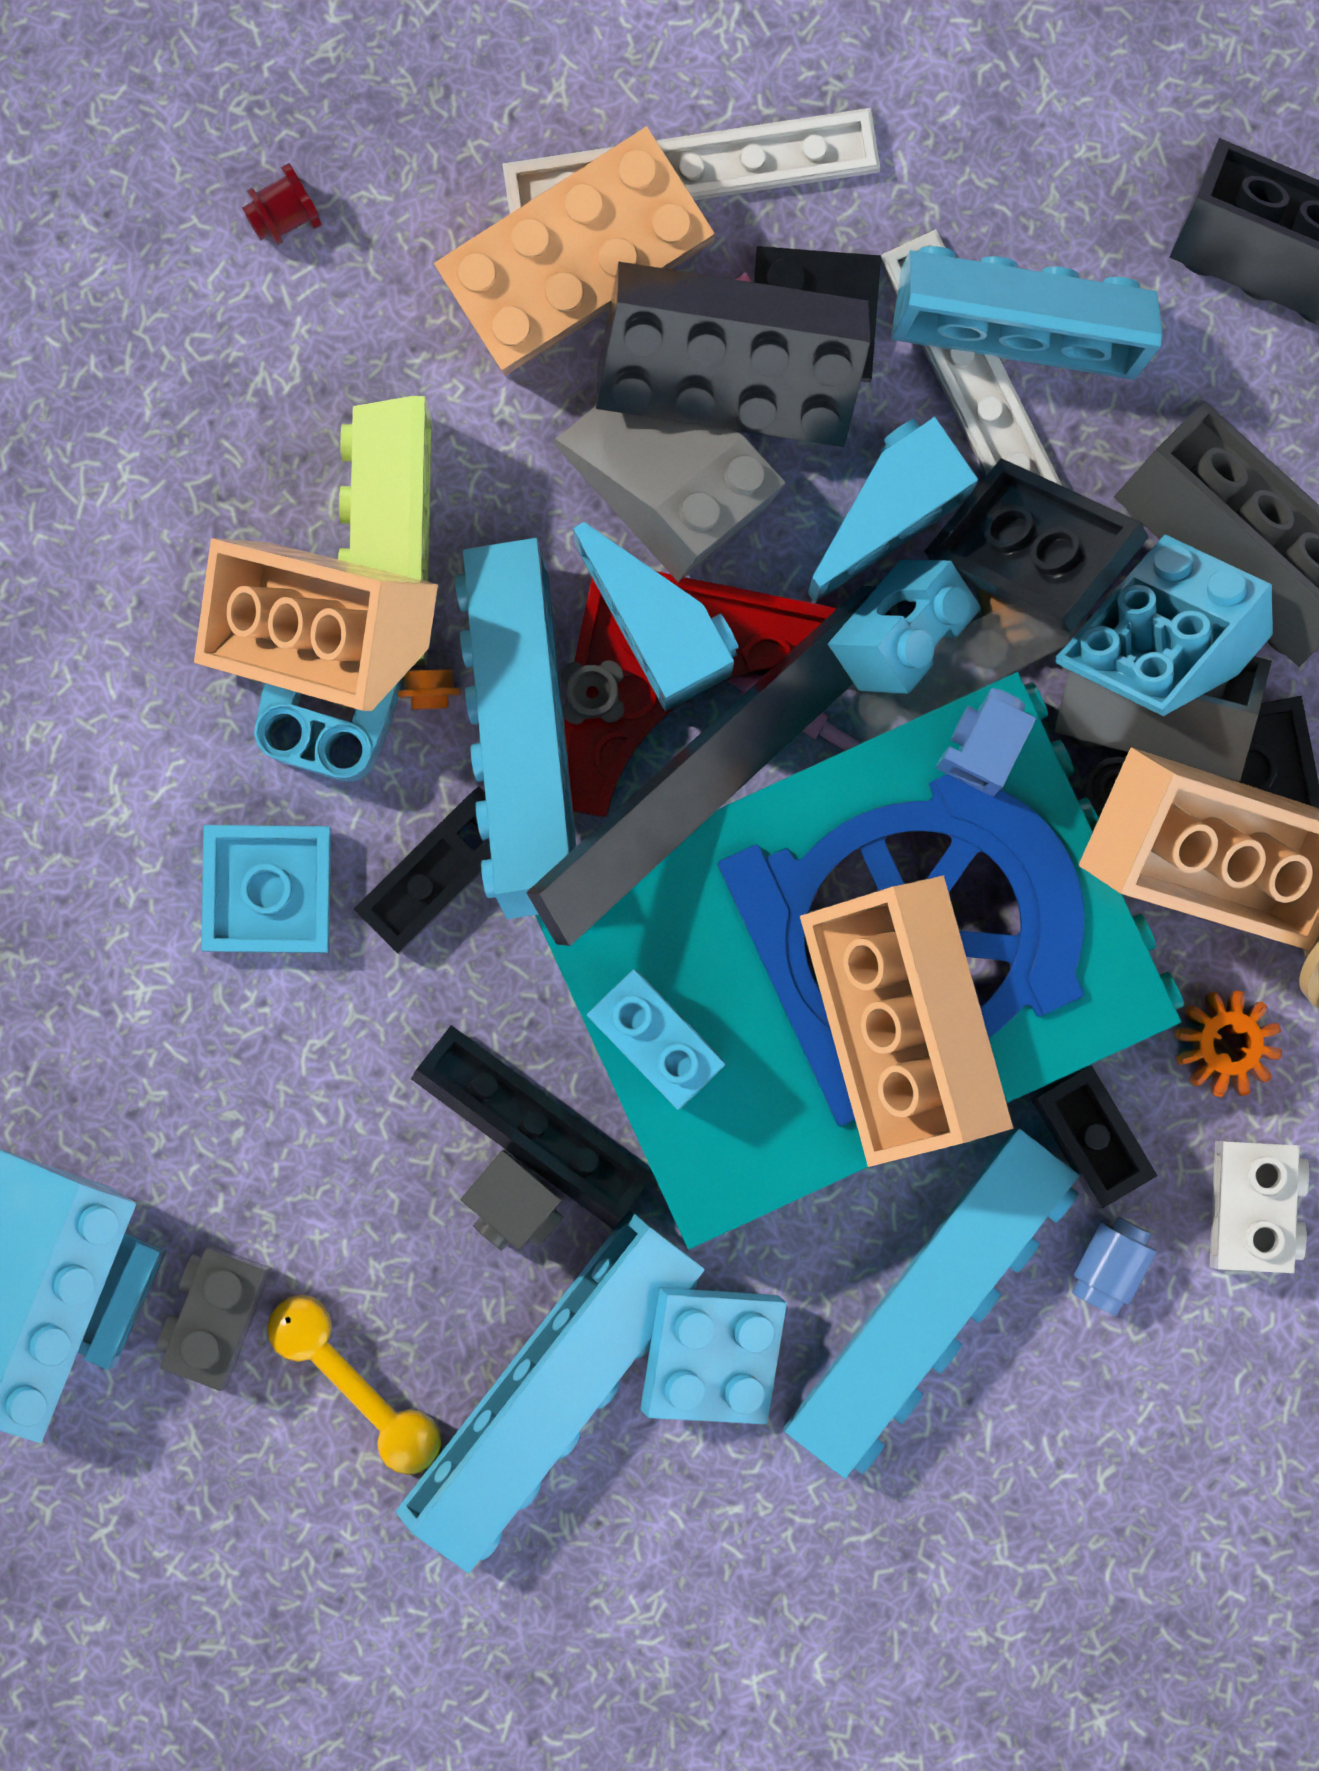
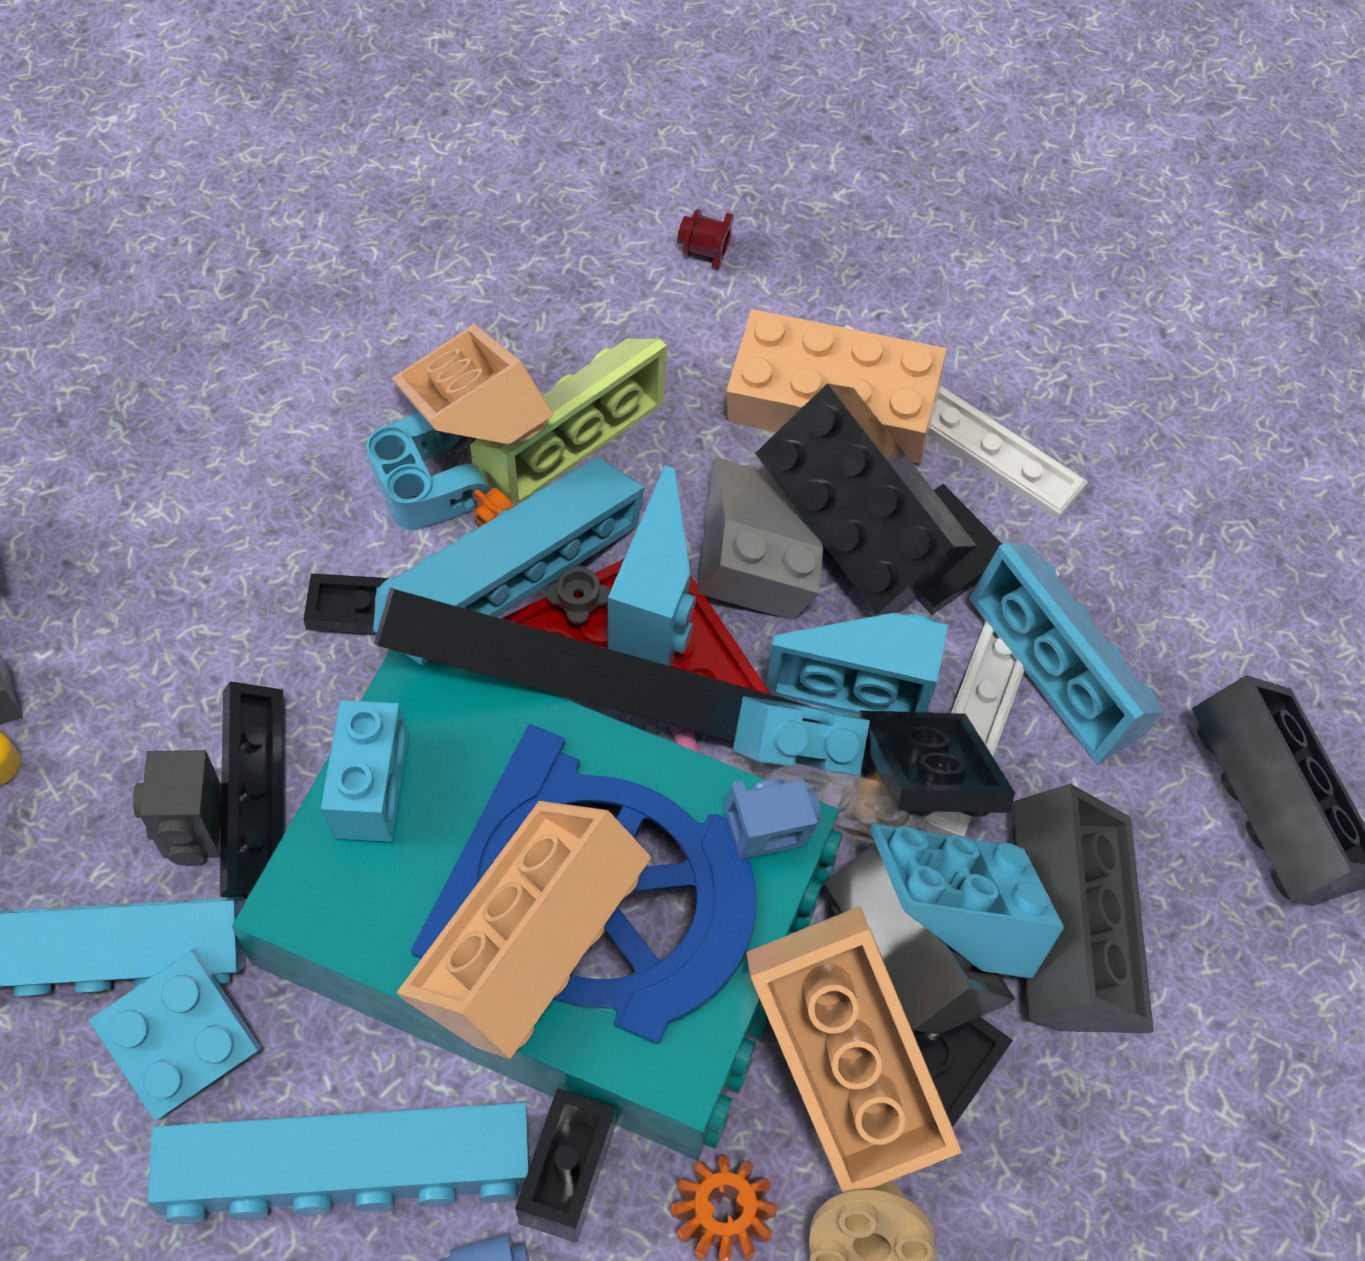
camera: 45 degrees right, 25 degrees down
medium azure plate [201,825,332,954] -> none

